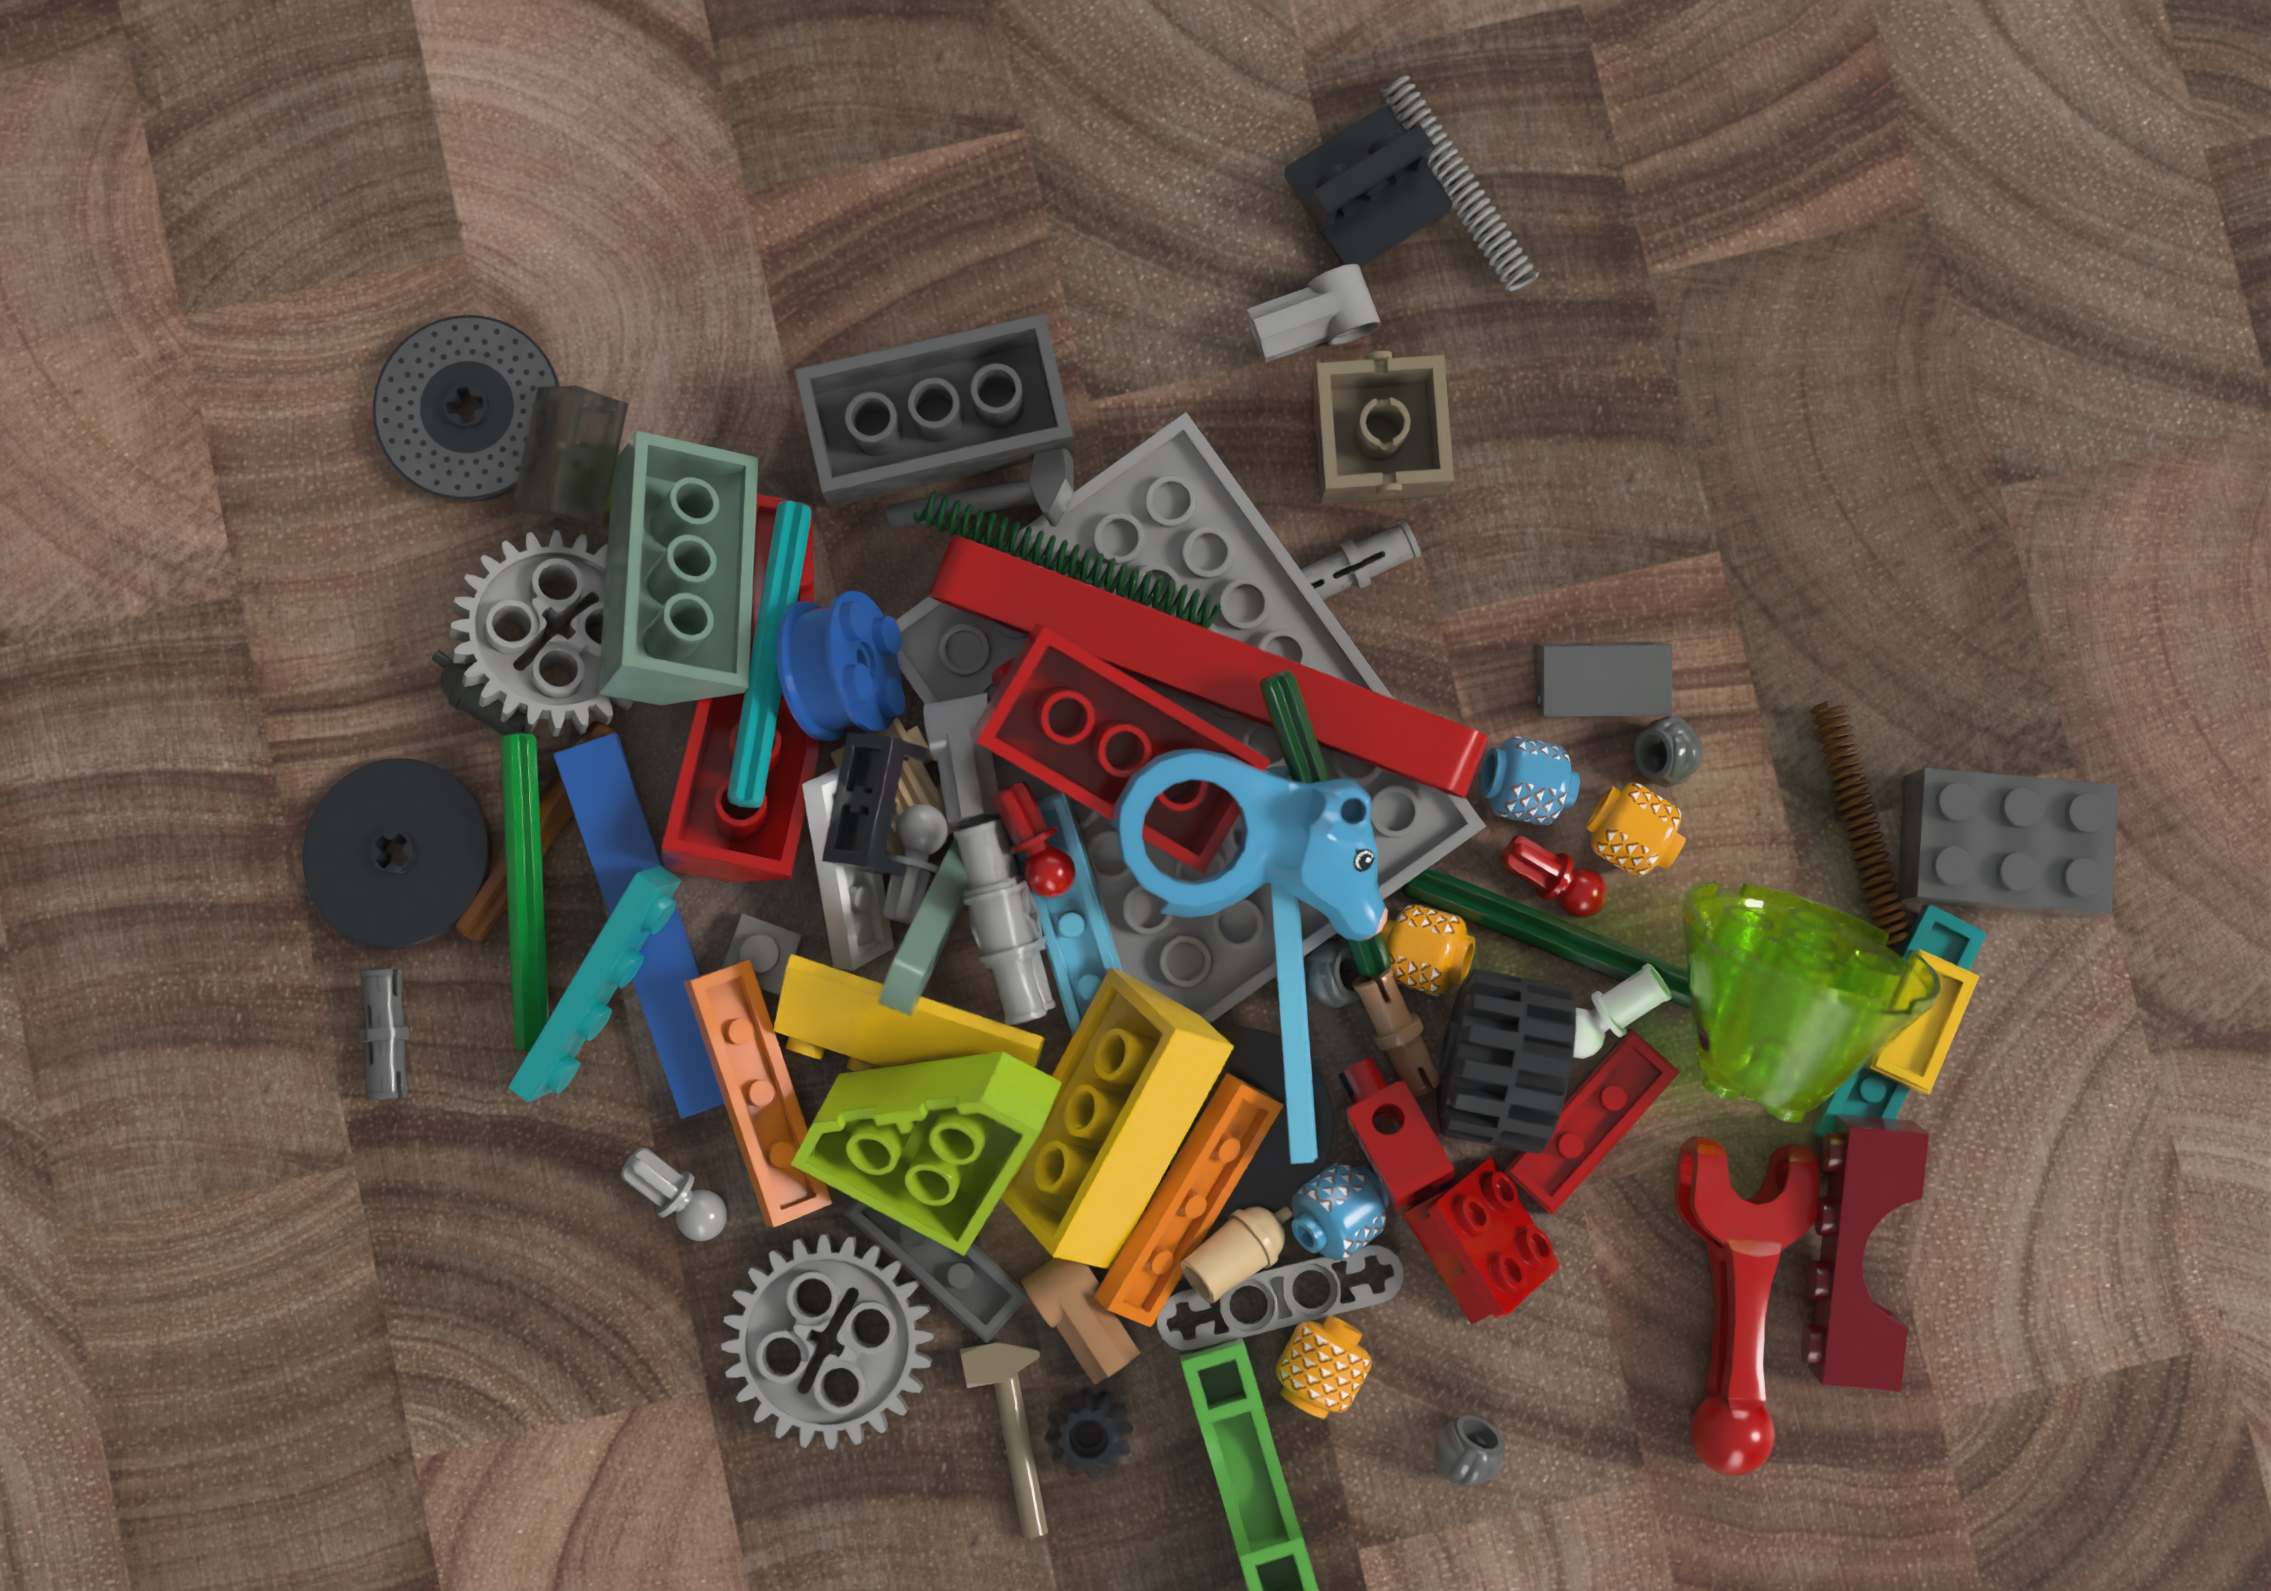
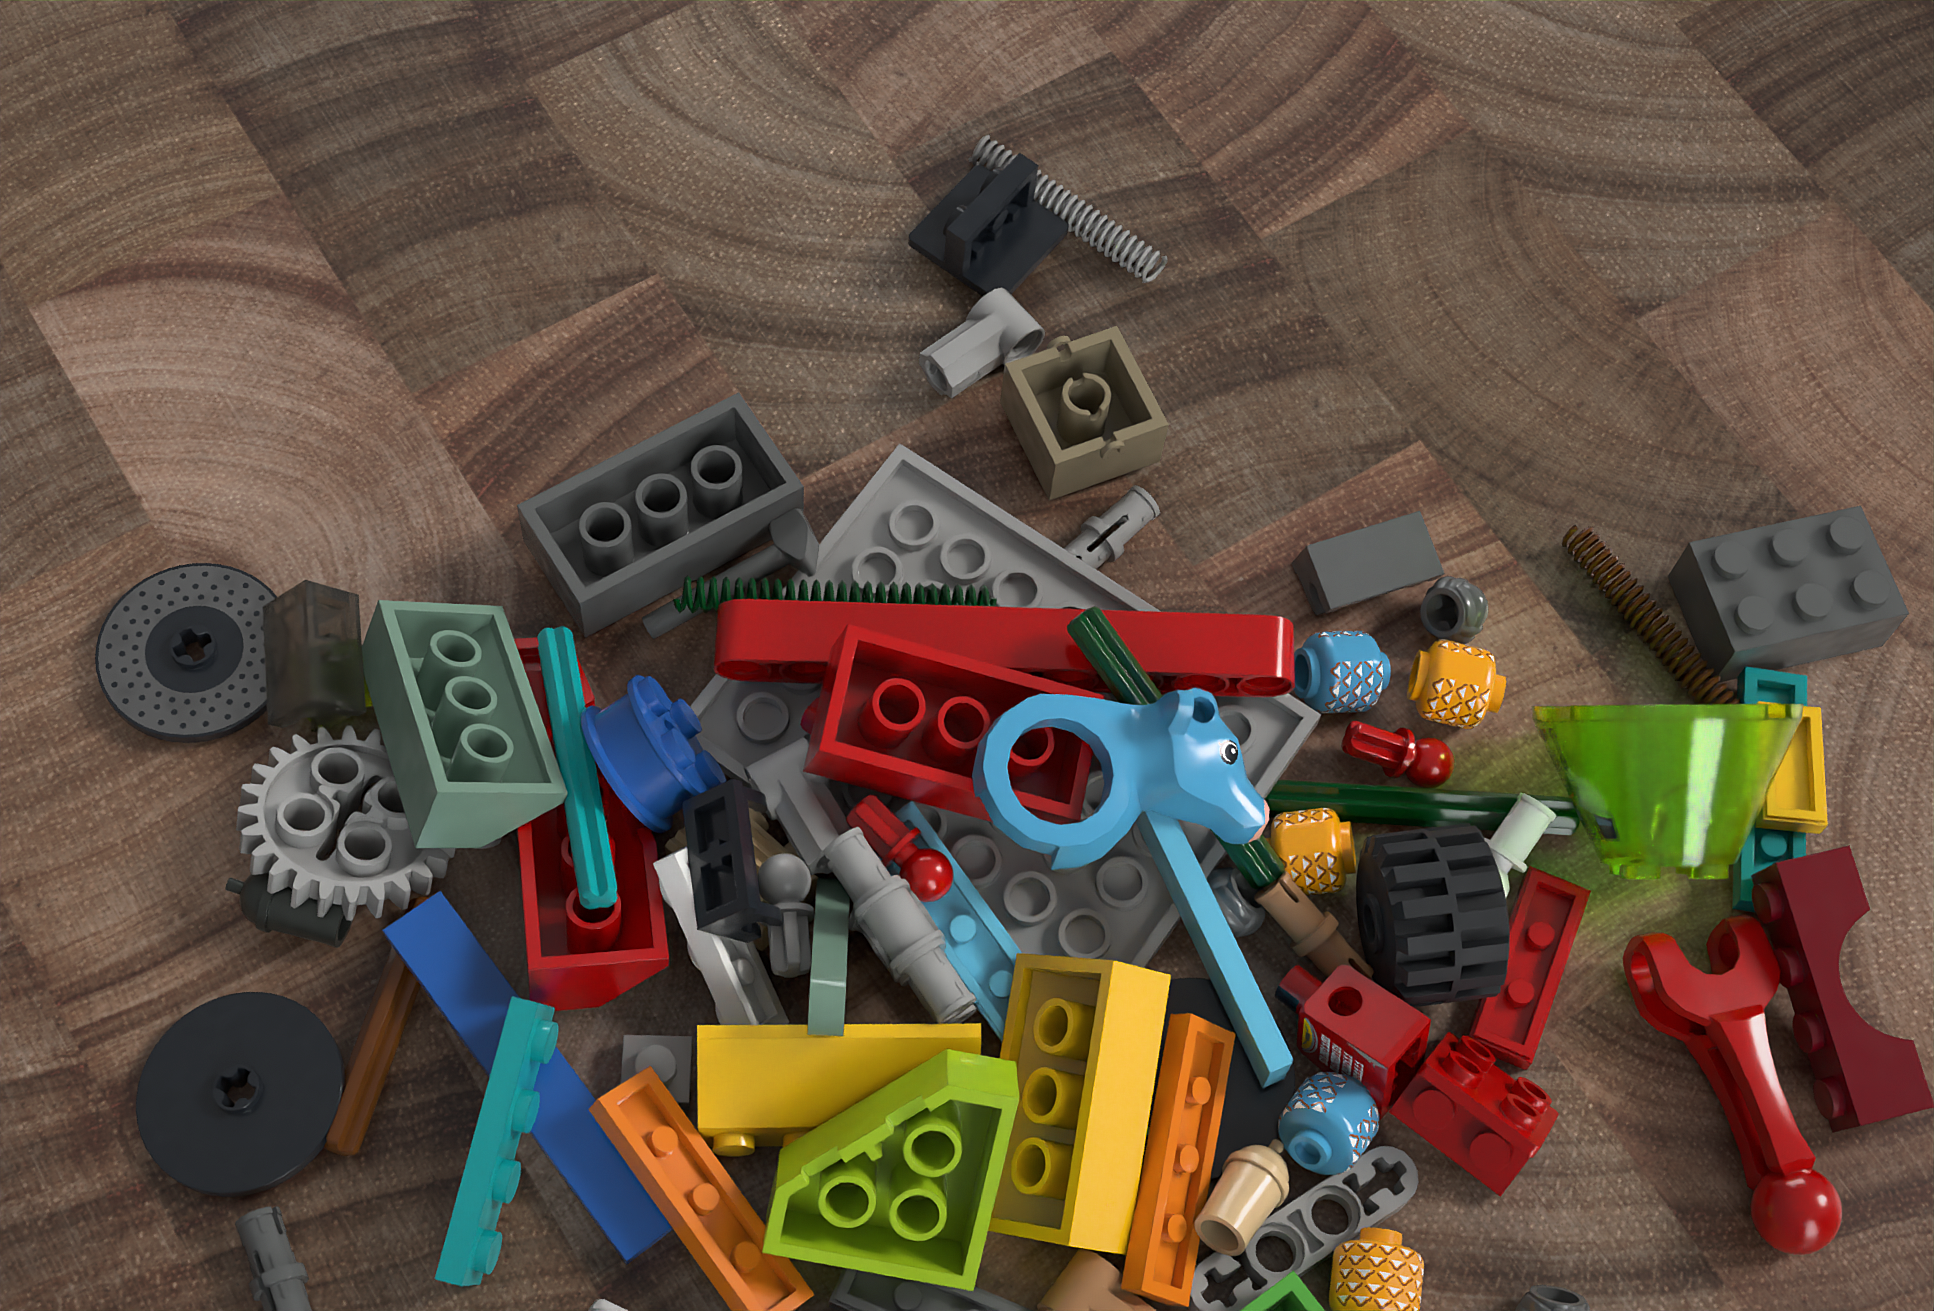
camera: 25 degrees left, 20 degrees down
green axle [500,733,549,1052] -> none

